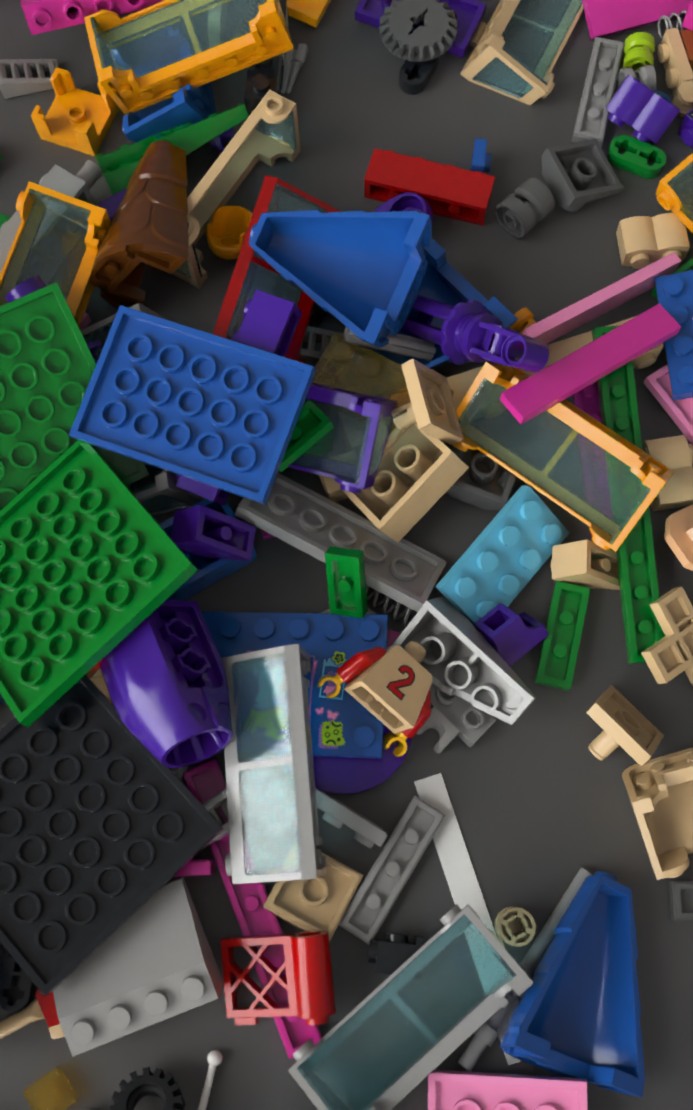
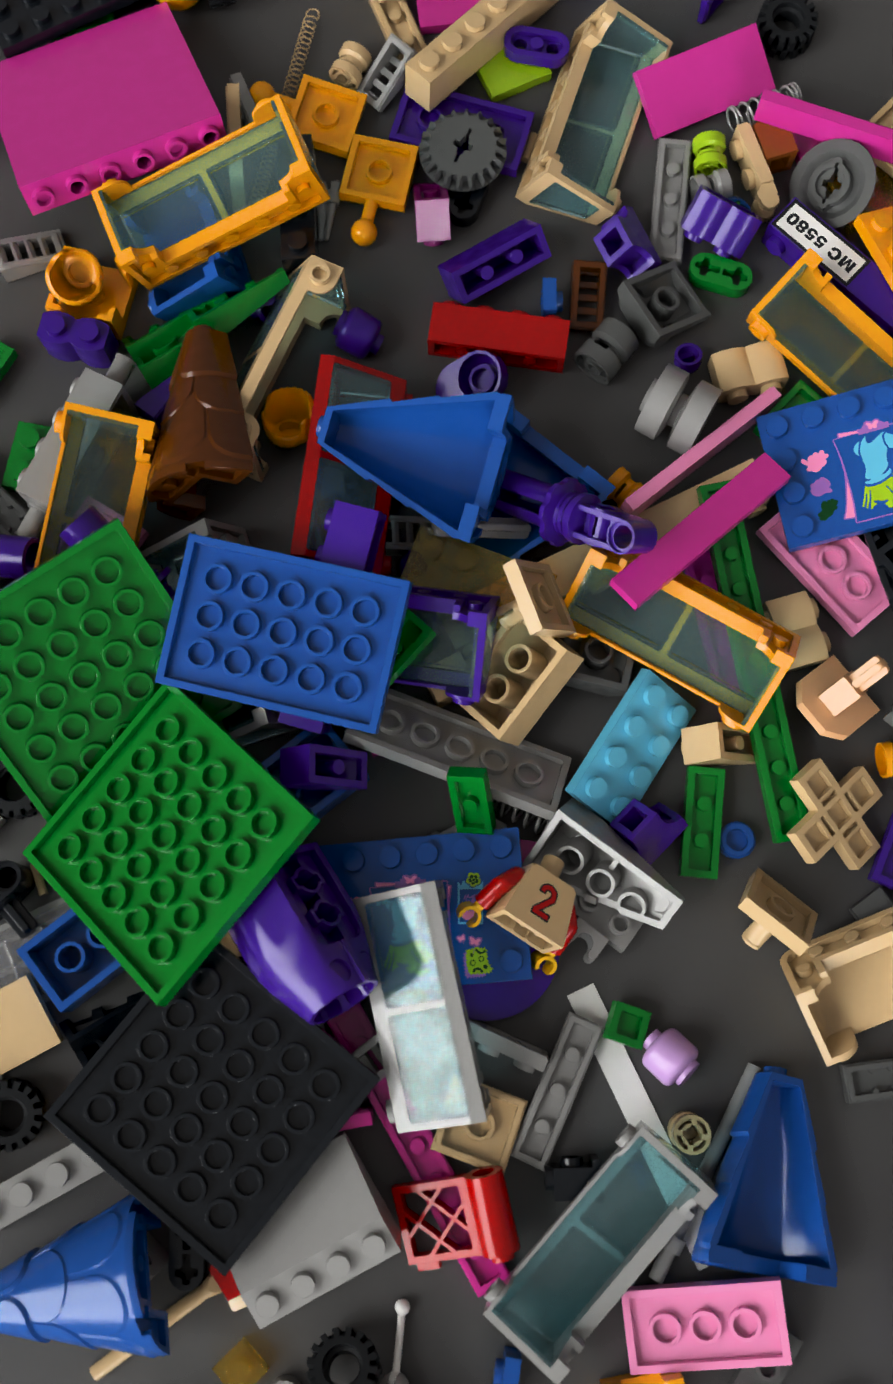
camera: 10 degrees left, 5 degrees up
none -> dark purple brick [36,311,120,369]
none -> light orange hair [45,247,104,306]
none -> dark purple head [332,307,385,360]
none -> light orange plate [339,134,419,247]
none -> slope [413,182,451,246]
none -> dark purple brick [437,218,552,305]
none -> reddish brown slope [569,260,608,332]
none -> dark purple brick [593,205,662,279]
none -> green plate [602,1001,652,1050]
none -> light grey wheel [634,363,723,455]
none -> lavender head [642,1028,700,1087]
none -> dark purple hinge [674,343,702,374]
none -> blue tile [720,822,756,859]

